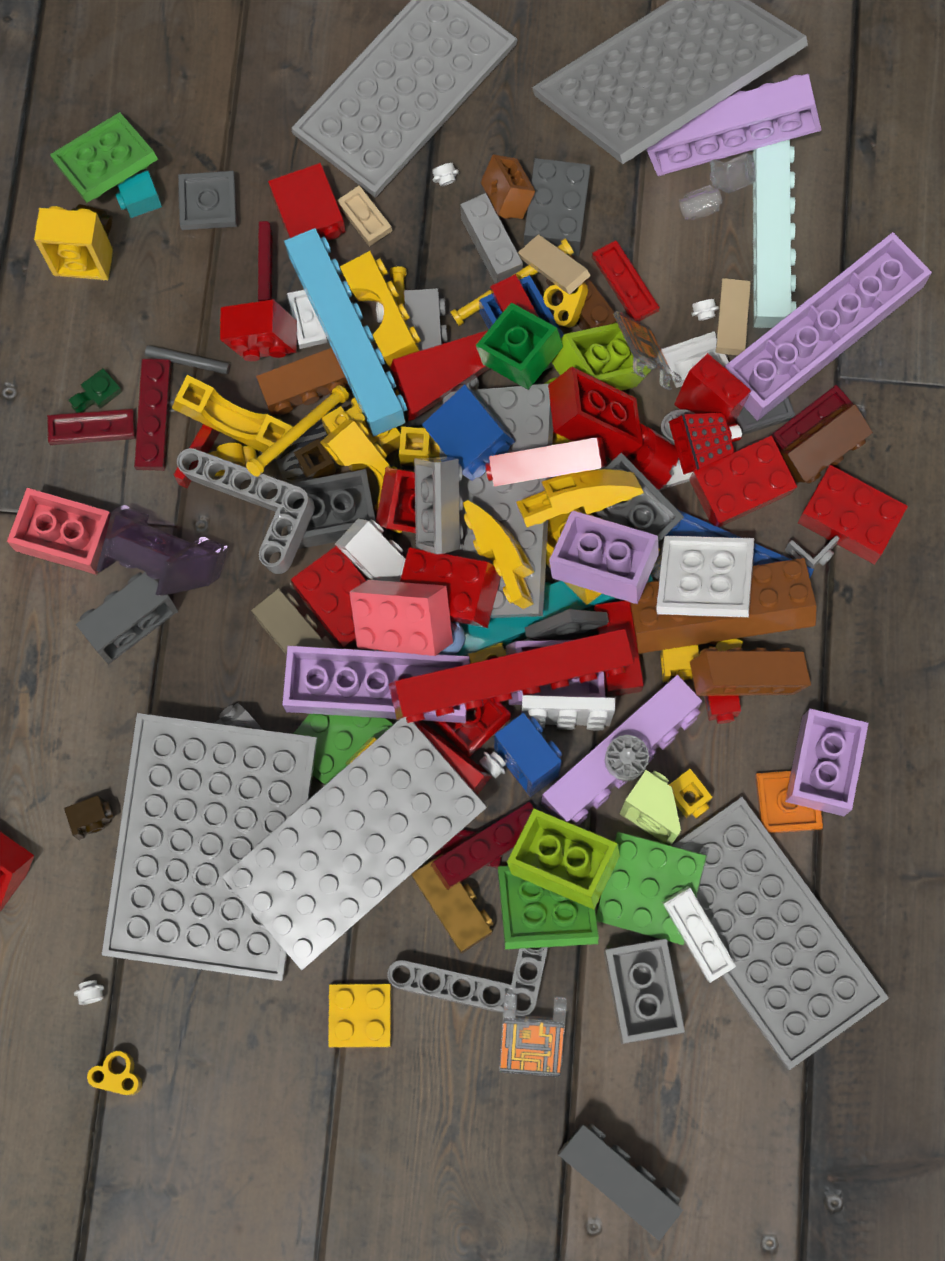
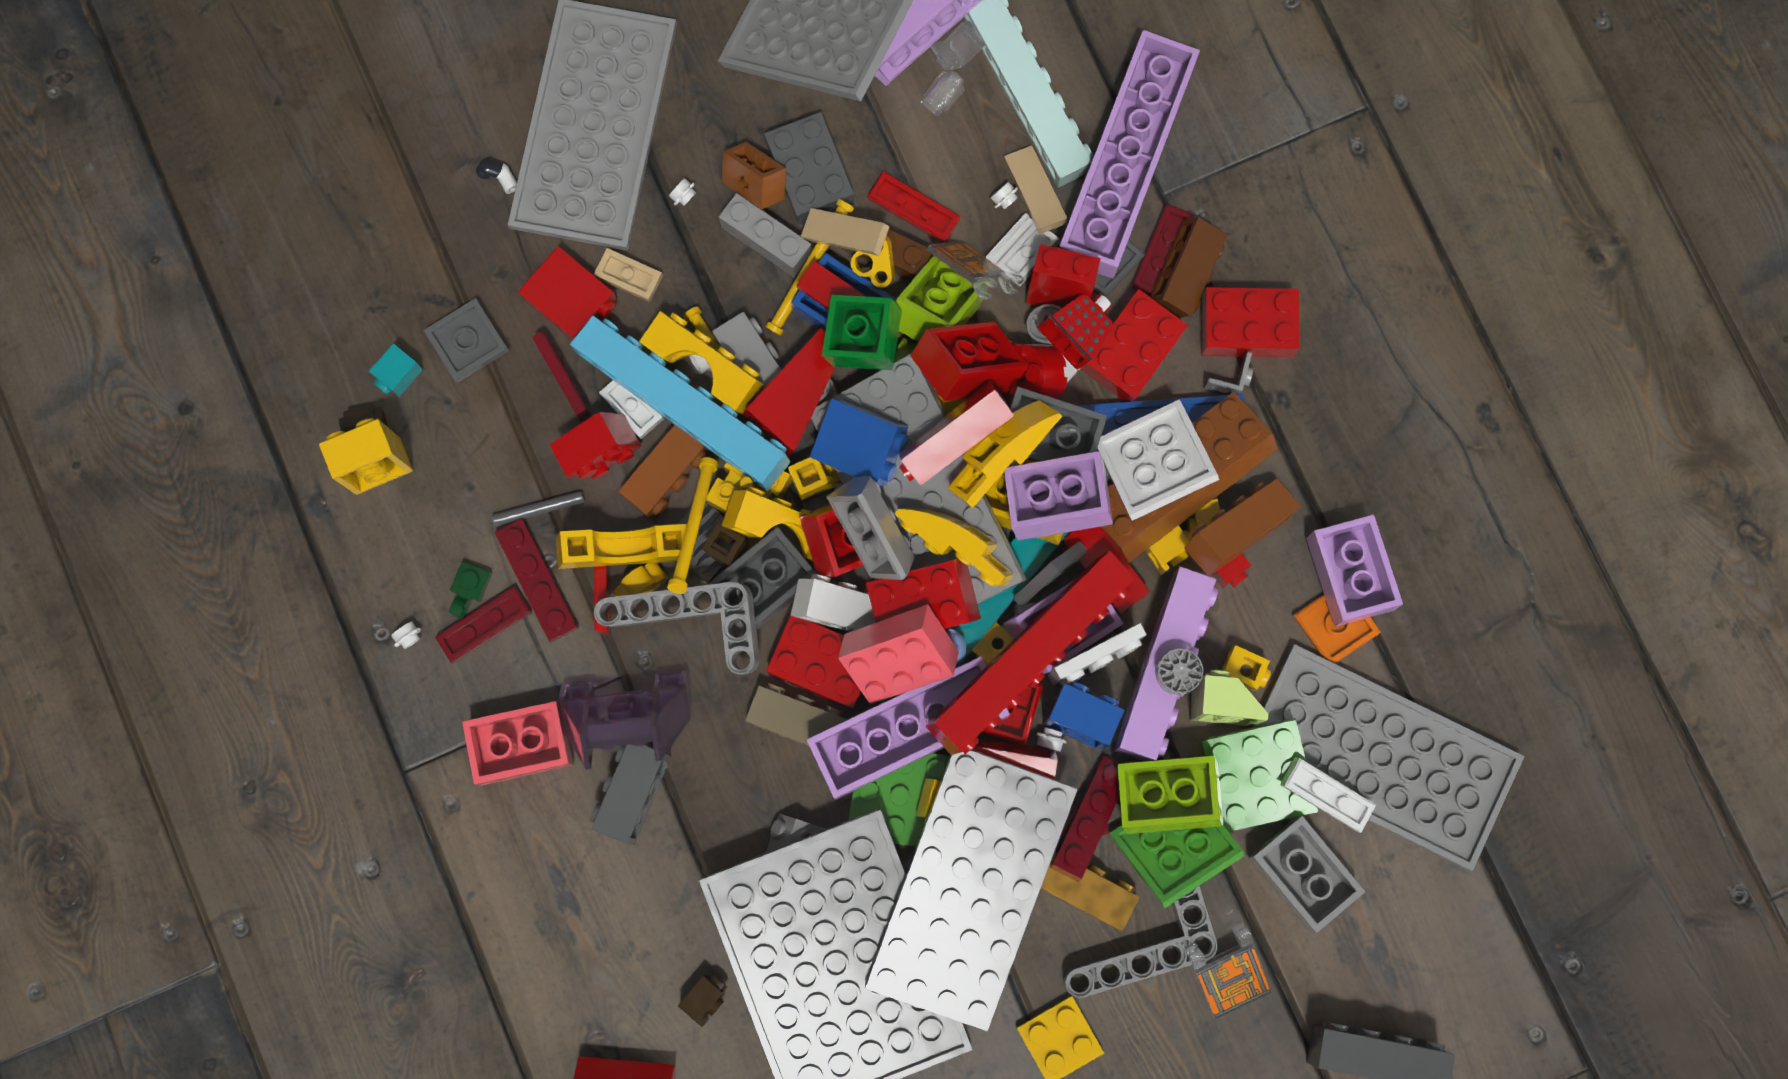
camera: 30 degrees left, 5 degrees up
bright green plate [50,112,158,203] -> none
none -> white plate [391,621,421,649]
none -> arm [476,158,517,194]

